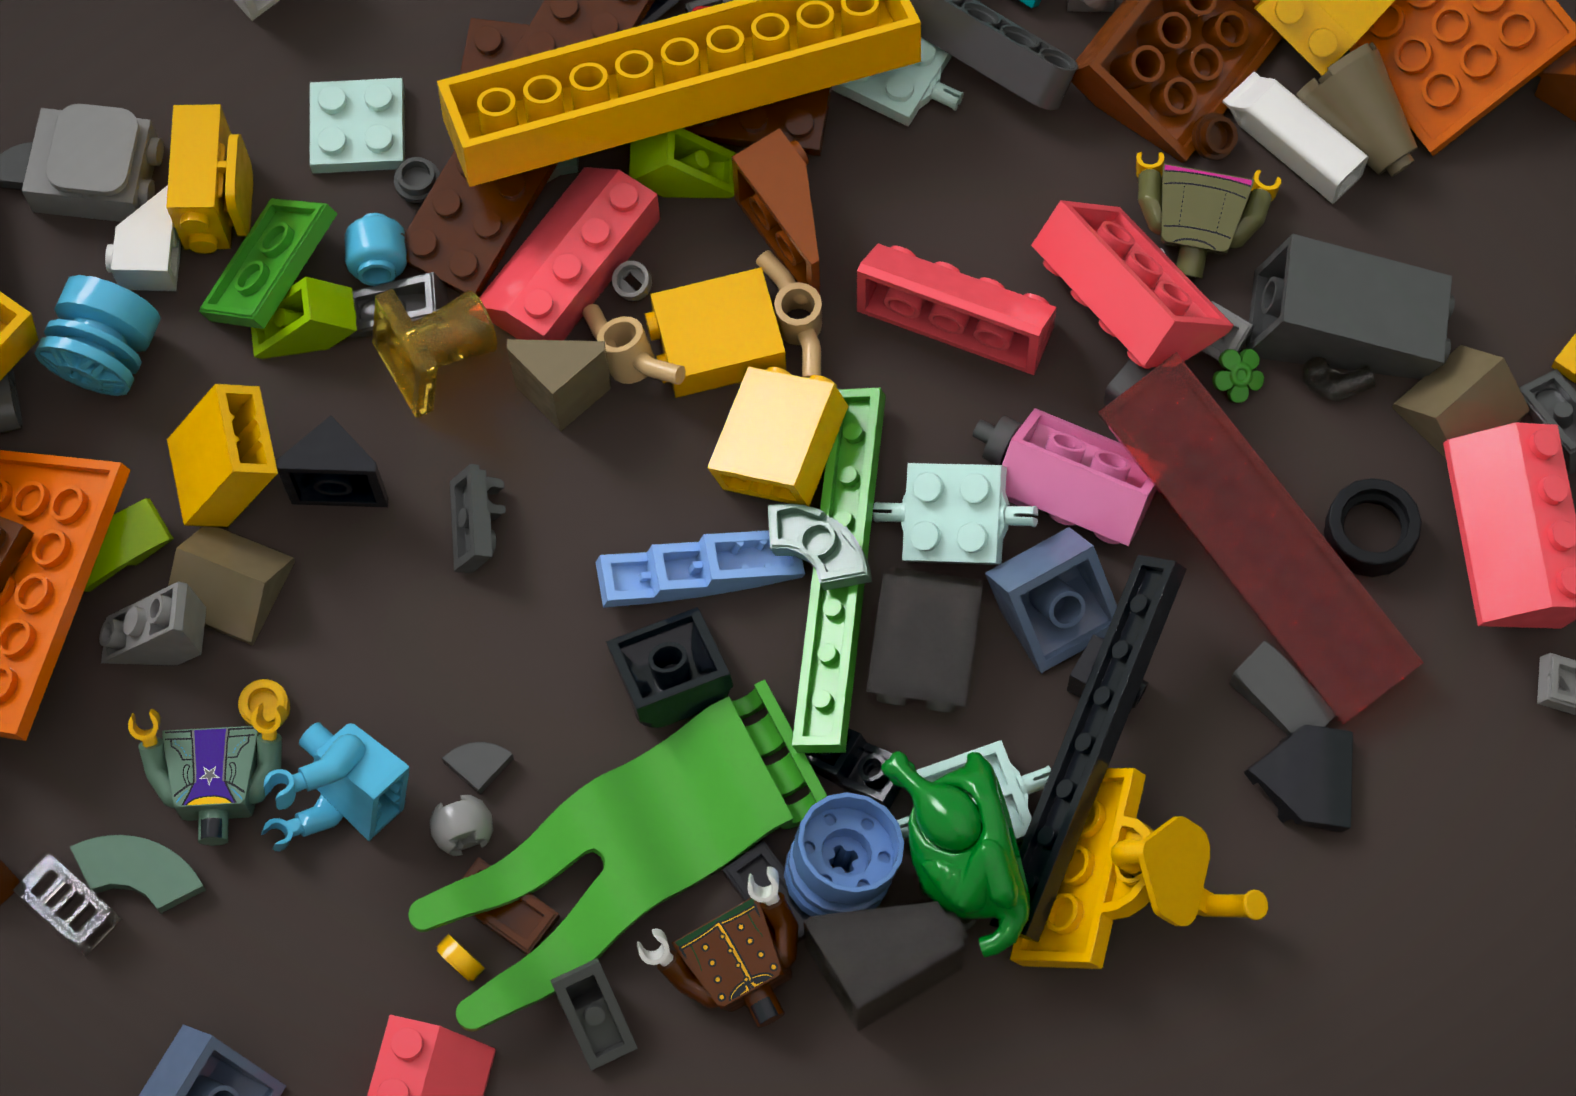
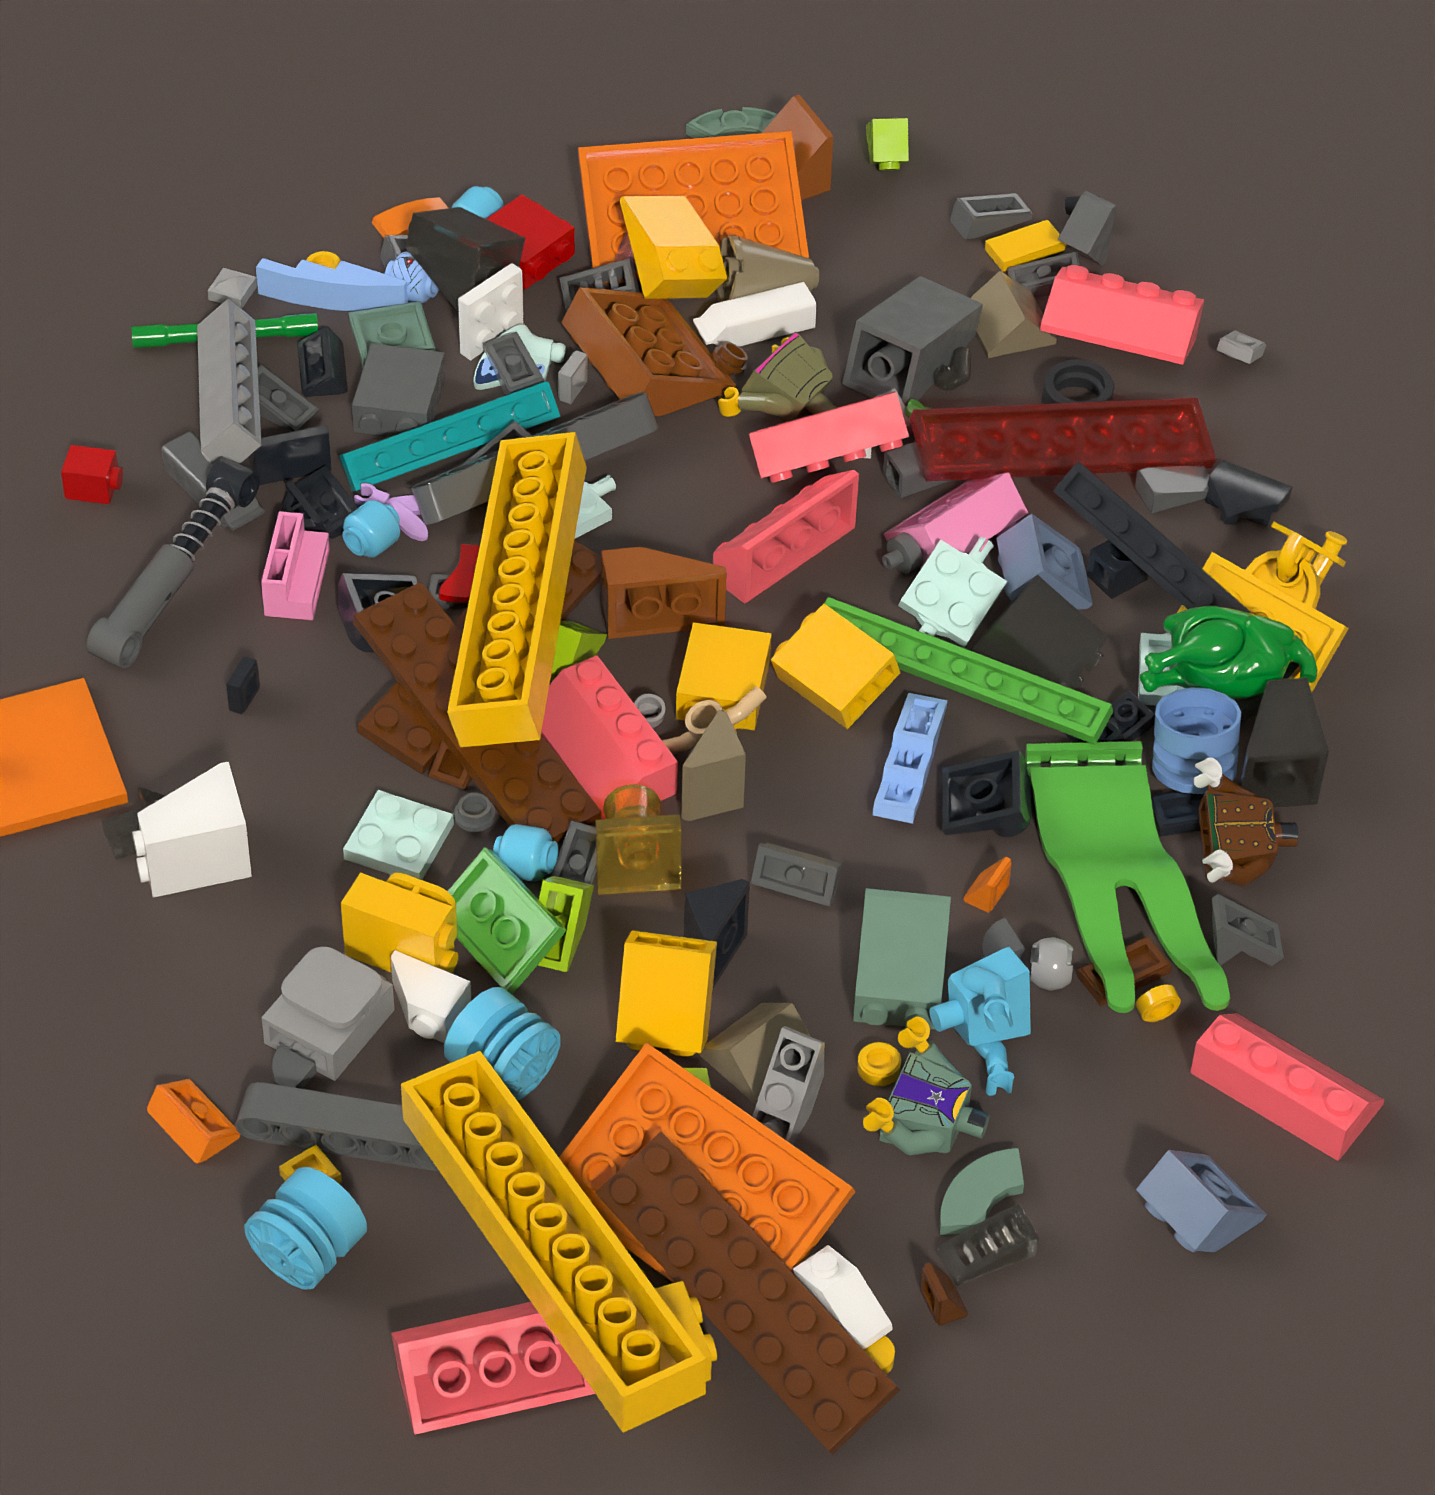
camera: 70 degrees left, 20 degrees down
tan piece [756,250,822,378] -> none
tile [768,504,872,591] -> none
none -> sand green slope [853,888,951,1030]
none -> orange slope [963,857,1012,913]

